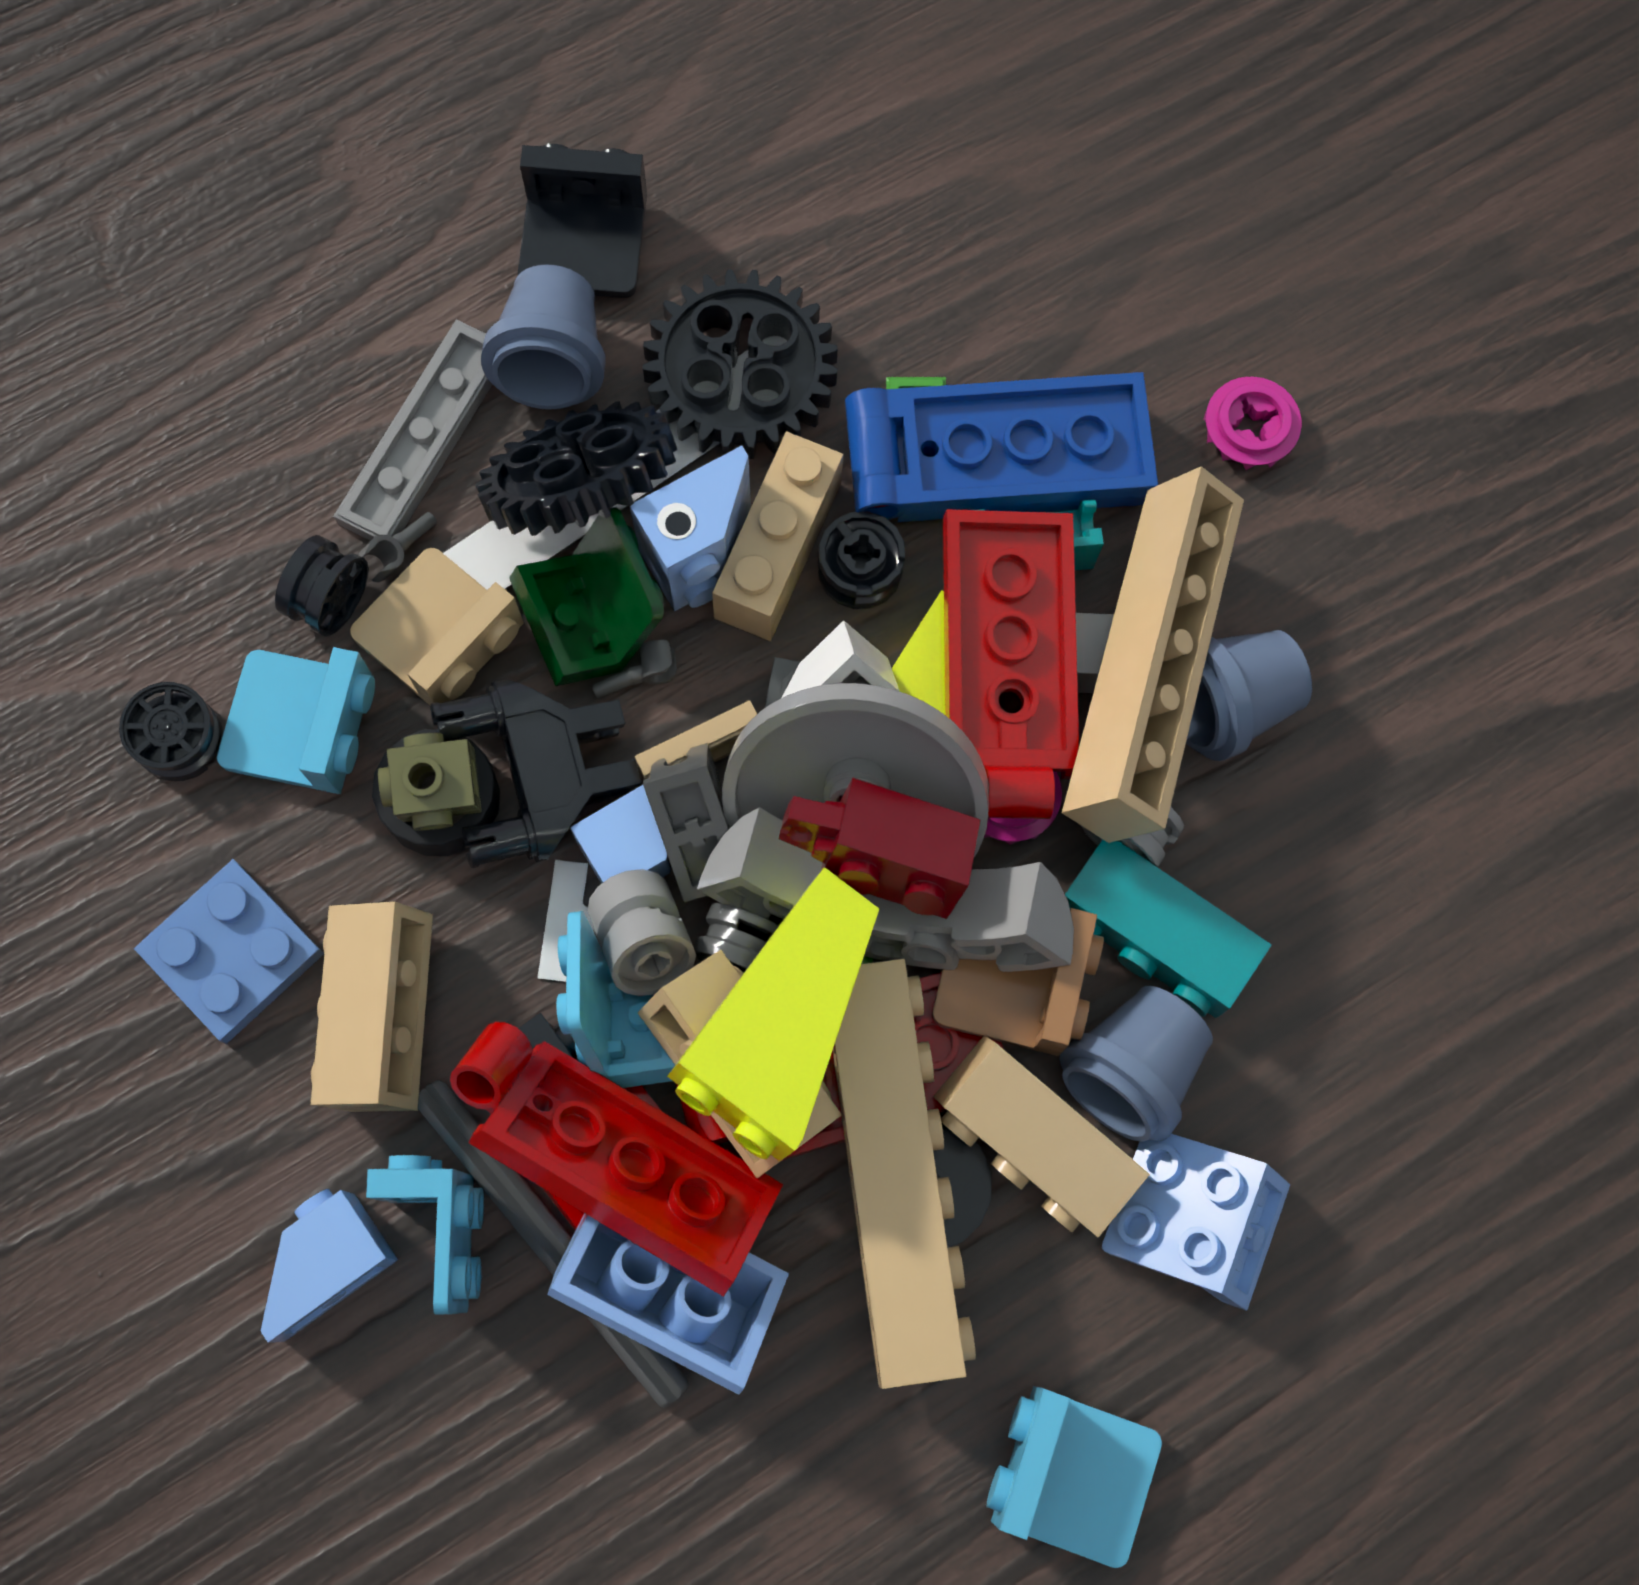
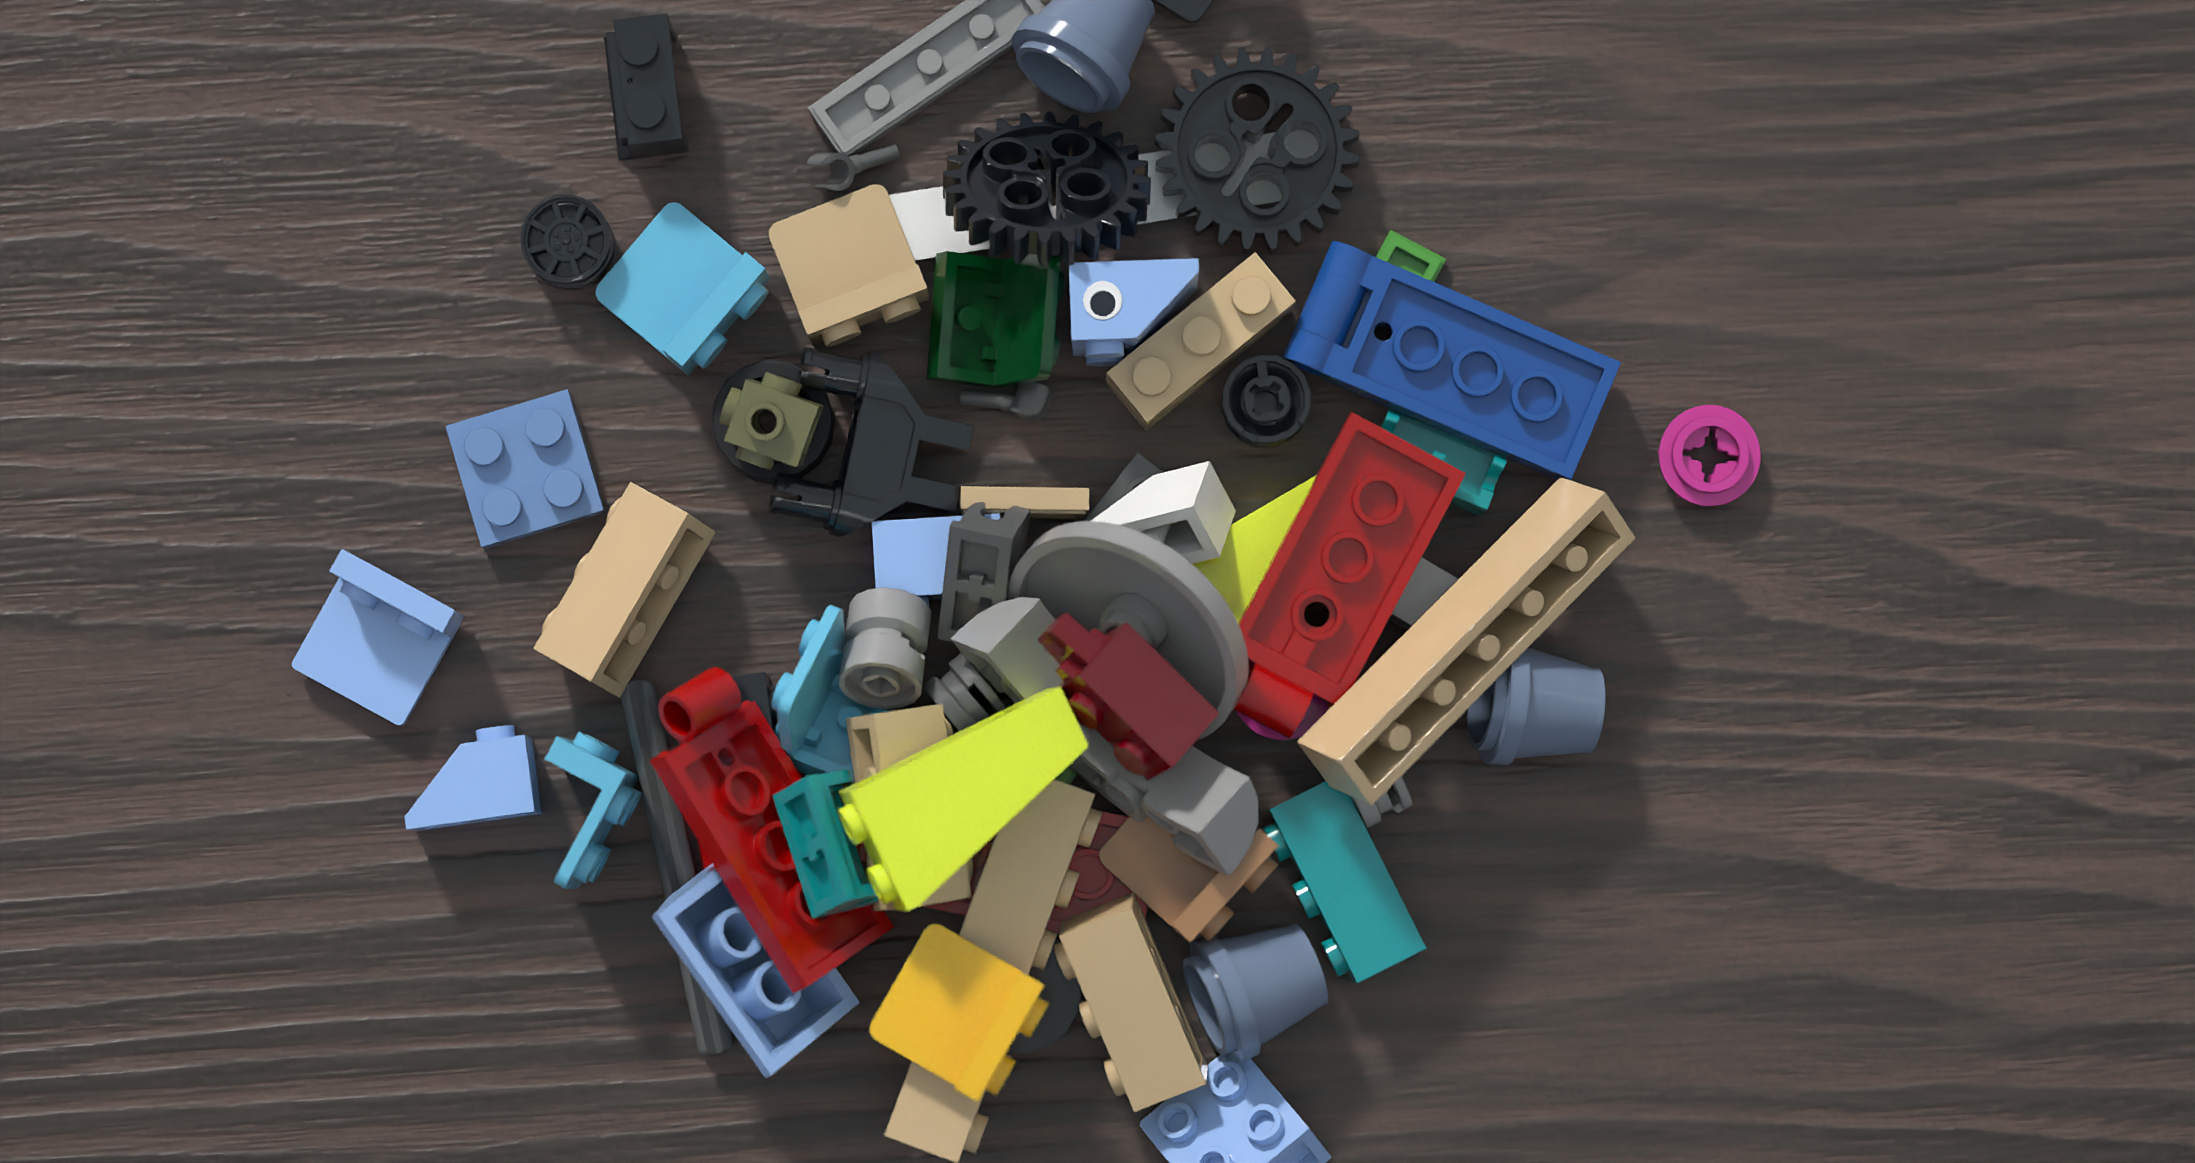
camera: 30 degrees right, 10 degrees up
black wheel [275,535,369,637] -> none
white sticker [538,860,595,982] -> none
none -> light blue bracket [292,549,465,726]
none -> black window [604,13,689,161]
none -> teal hinge [773,769,879,919]
none -> yellow bracket [870,924,1049,1102]

